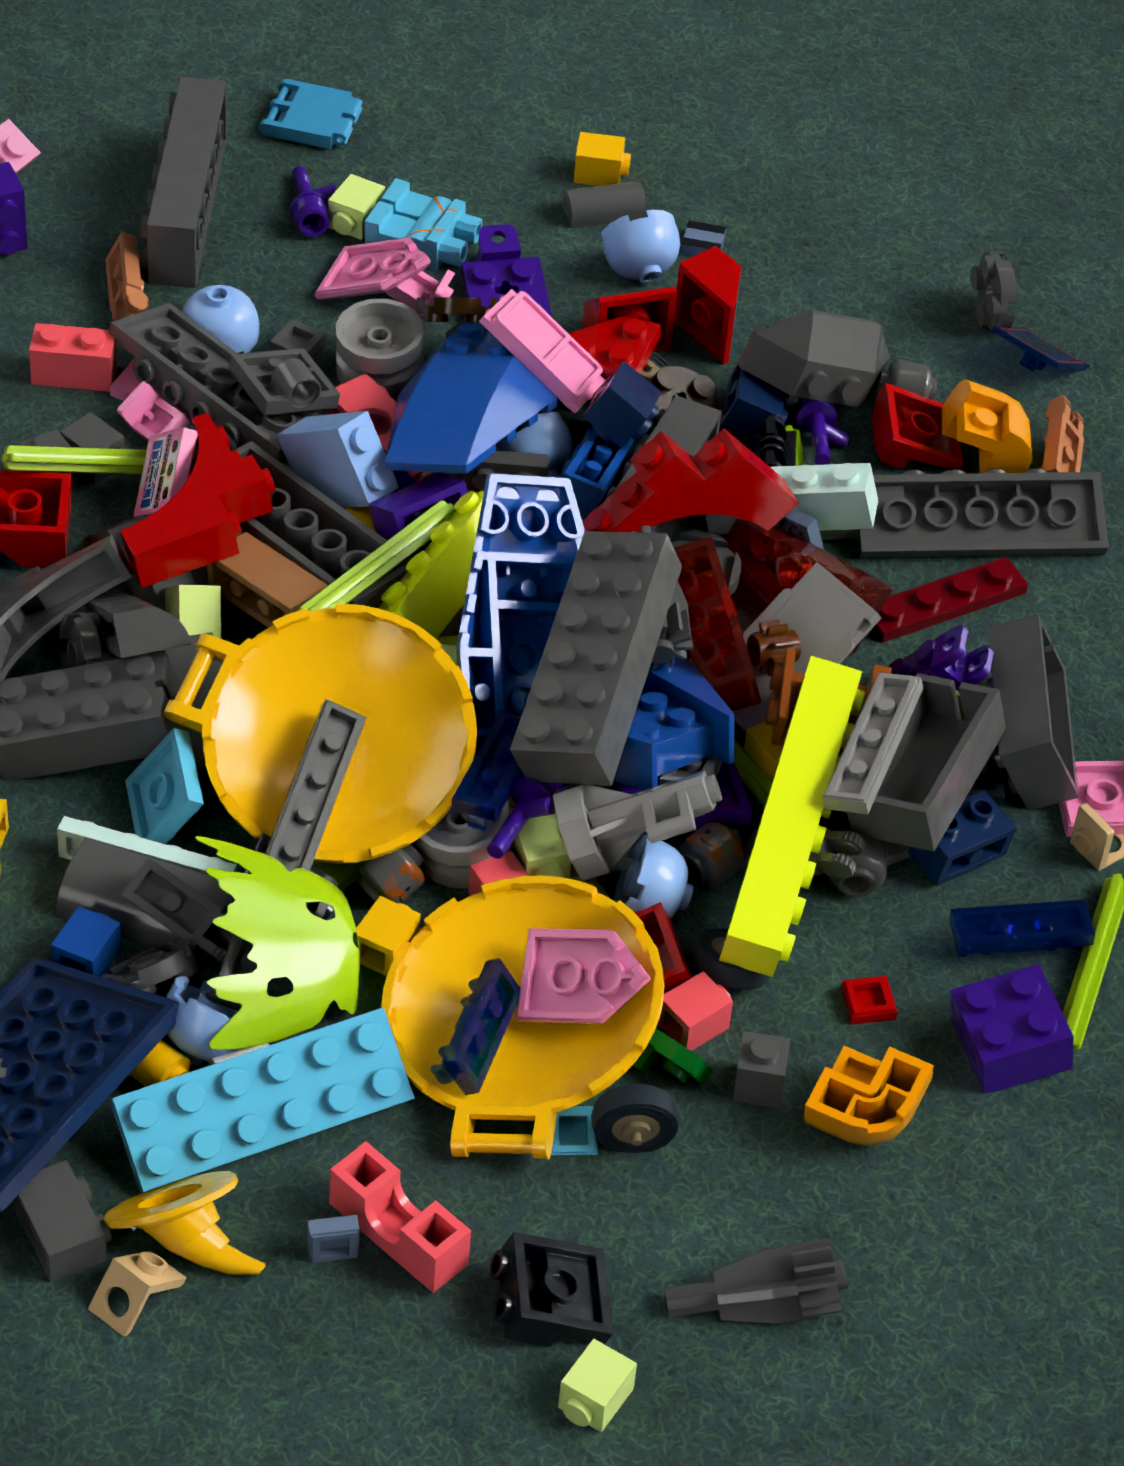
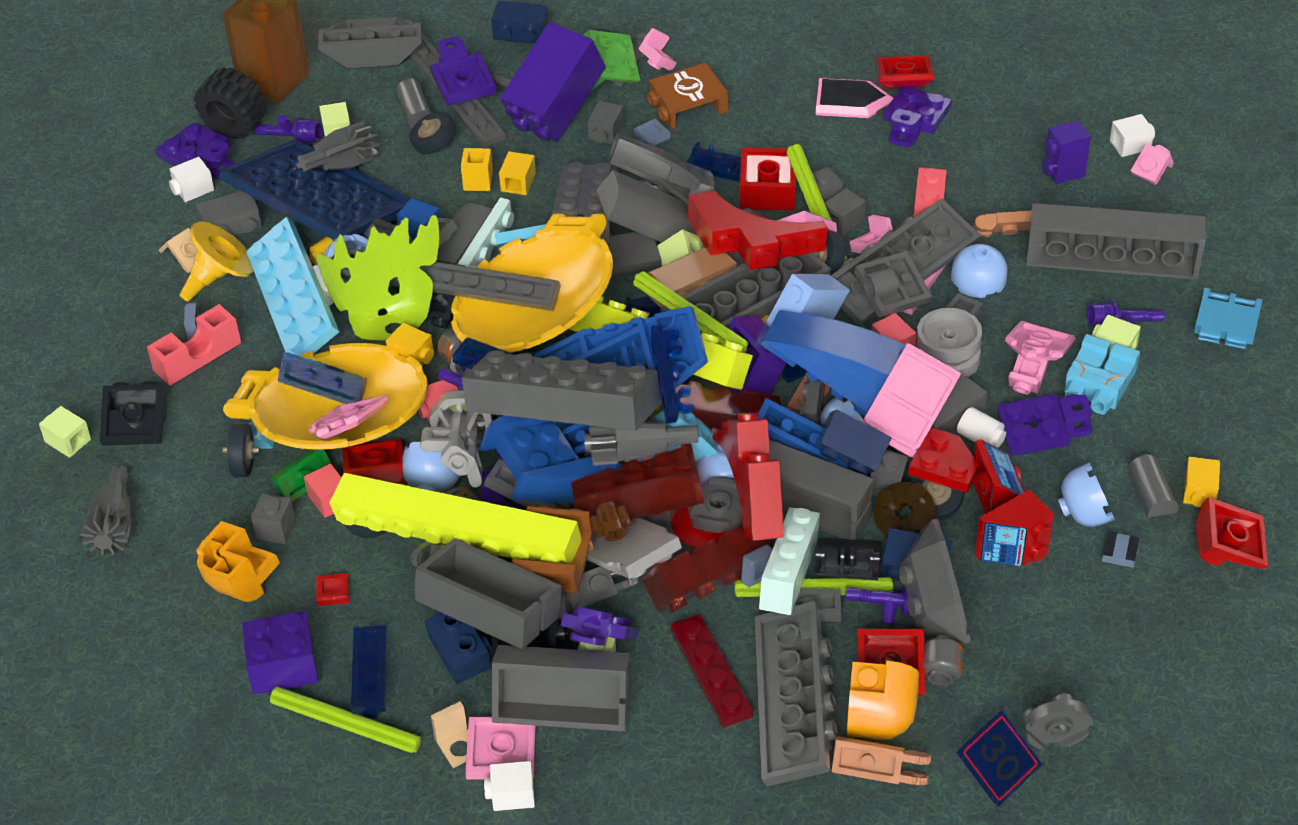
camera: 100 degrees right, 0 degrees up
dark brown plate [417,297,498,322] -> none
light grey tile [822,672,923,814] -> none
none -> clear blue plate [649,325,694,424]
none -> red slope [1196,497,1268,569]

